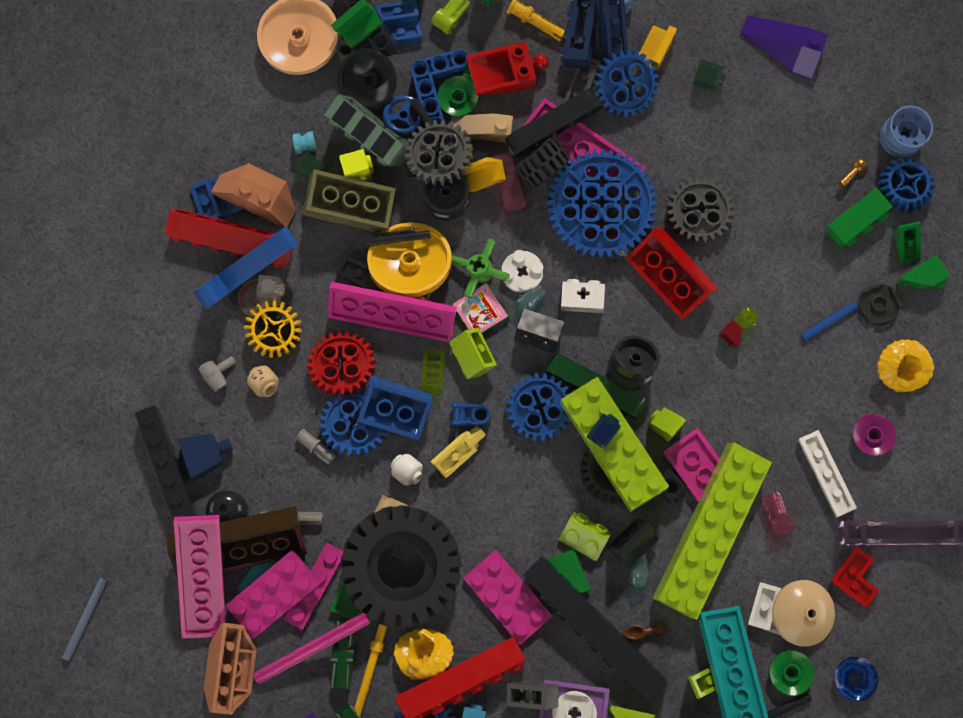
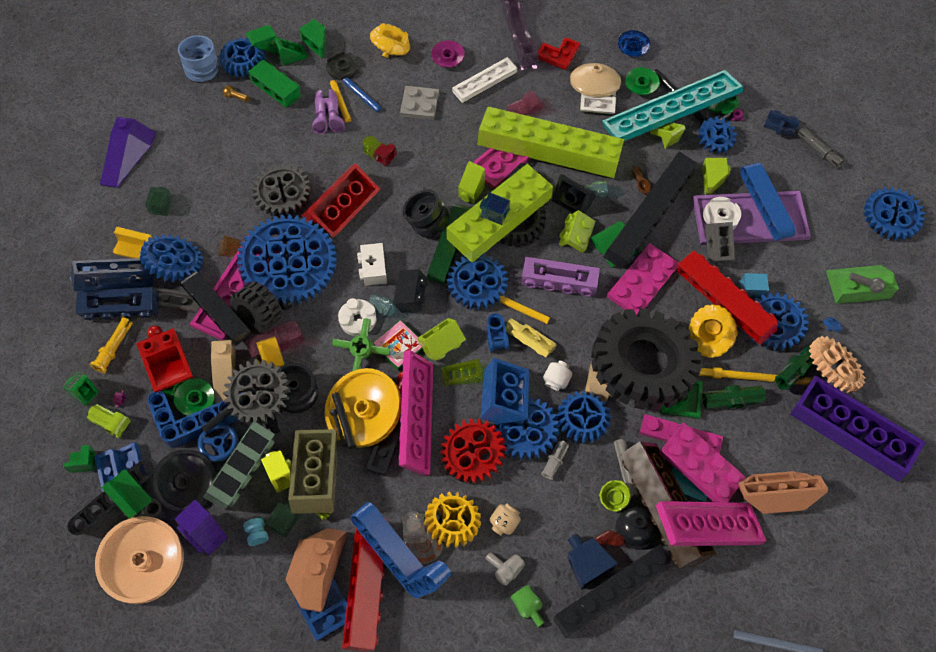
camera: 105 degrees left, 15 degrees down
dark pink axle [253,613,370,684] -> none
none -> magenta piece [113,390,126,407]
none -> dark purple wedge [175,500,228,555]
none -> clear orange slope [218,235,242,257]
none -> green slope [246,25,278,54]
none -> medium lavender piece [312,89,345,134]
none -> yellow bar [330,80,351,123]
none -> light grey plate [400,86,439,120]
none -> yellow bar [499,295,550,324]
none -> bright green piece [510,585,545,627]
none -> medium lavender brick [521,257,600,297]
none -> blue gear [557,390,611,444]
none -> clear red arm [594,530,624,546]
none -> lime hair [599,480,632,512]

